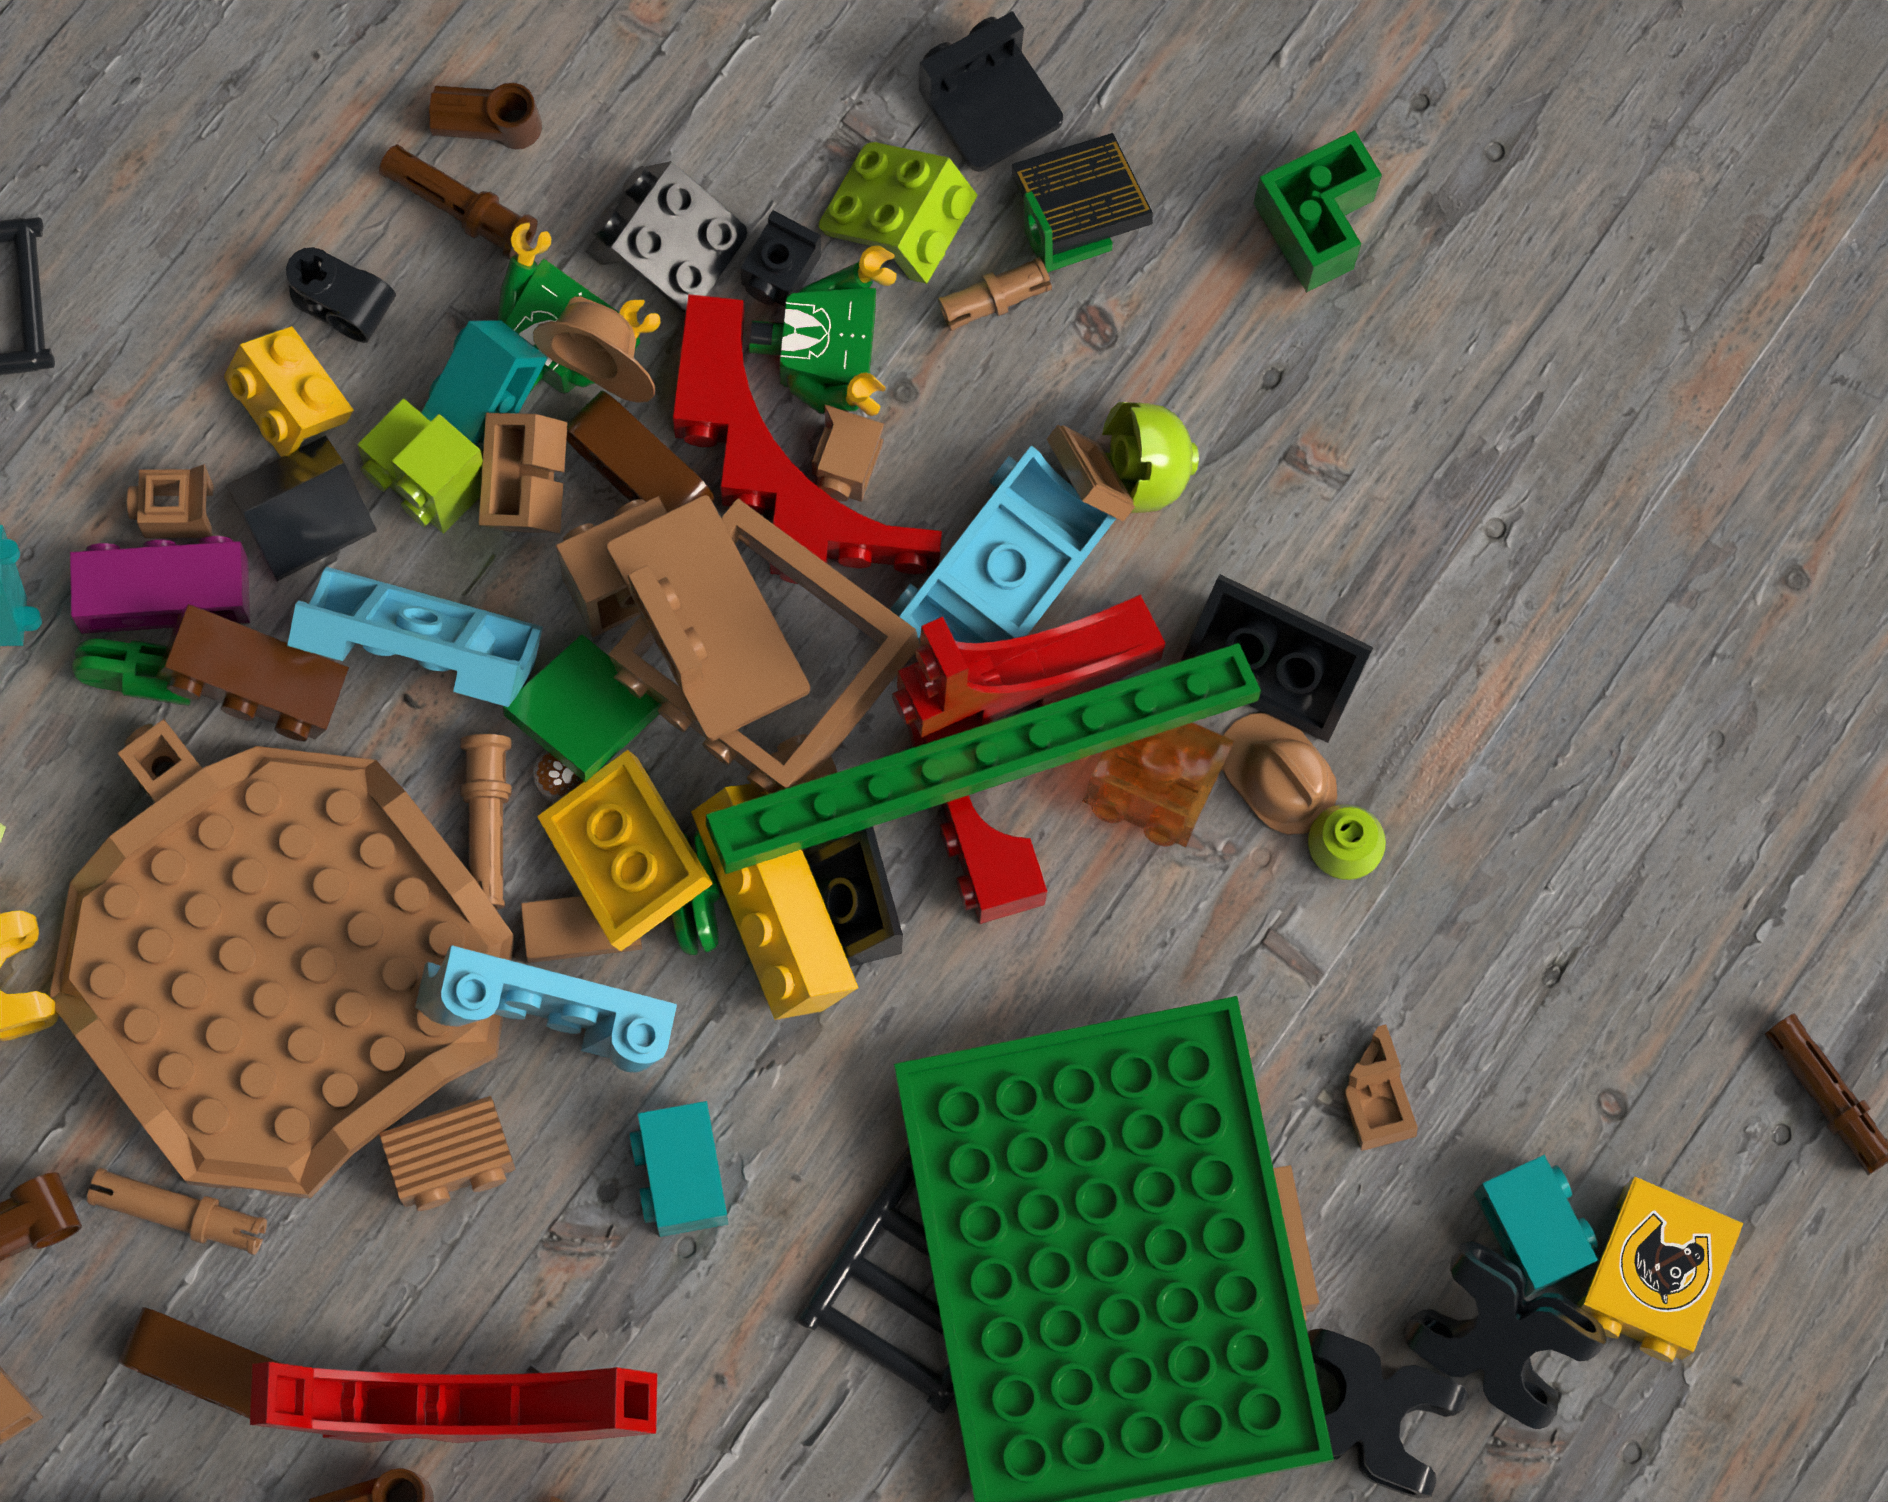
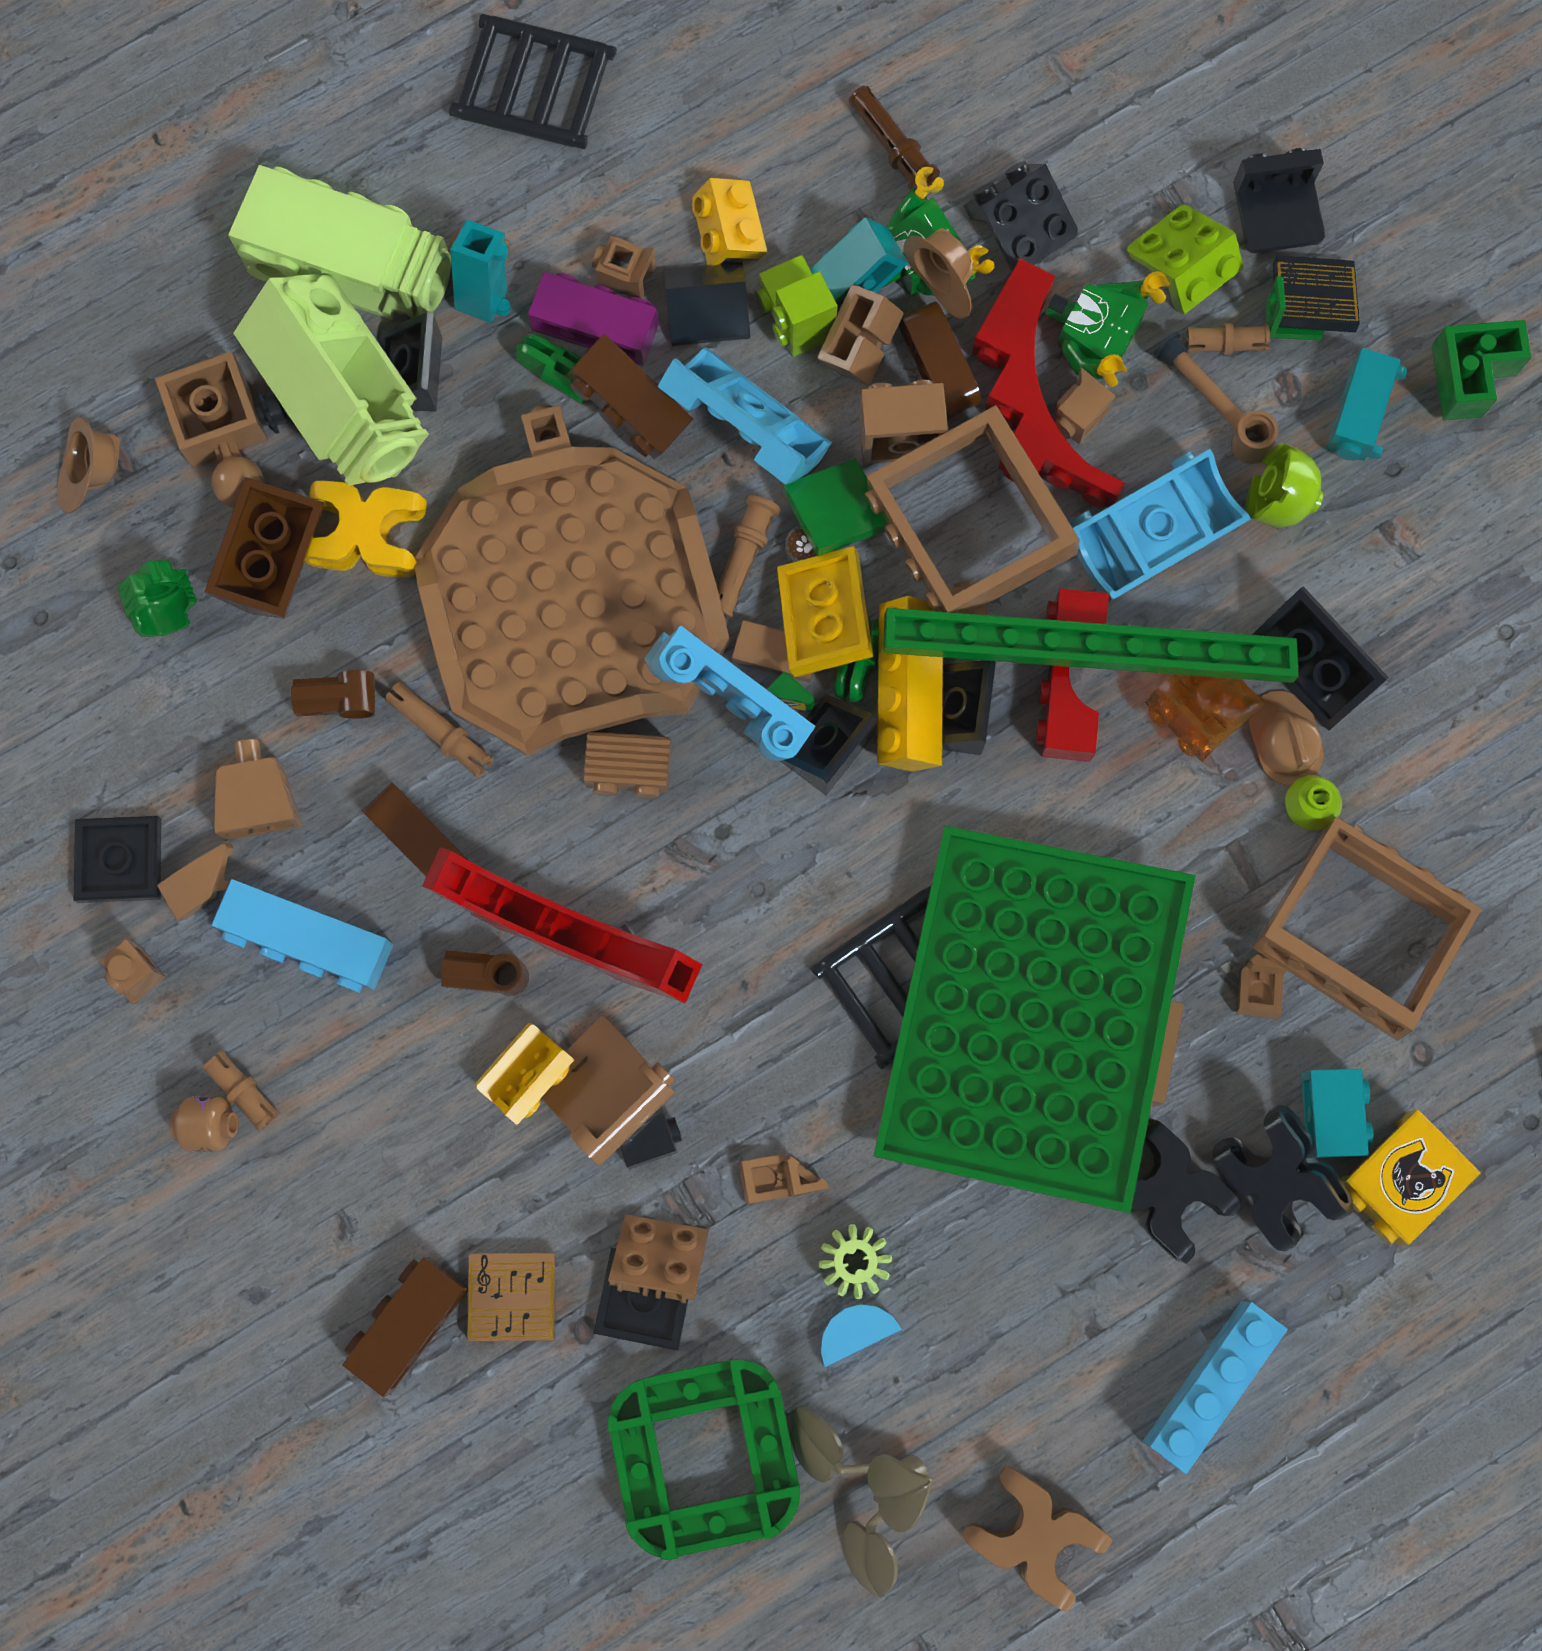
camera: 30 degrees right, 5 degrees up
black piece [286,247,396,343] -> none
reddish brown piece [429,83,542,150] -> none
medium nougat bracket [607,495,810,741] -> none
teal brick [629,1101,729,1237] -> none
black brick [741,210,821,308] -> none
red arch [892,594,1166,738] -> none
medium nougat tile [1047,425,1135,522] -> none
none -> green slope [767,672,815,712]
none -> black slope [780,694,878,796]
none -> medium nougat piece [1153,331,1278,464]
none -> medium nougat window [1252,817,1482,1041]
none -> teal brick [1326,348,1408,461]

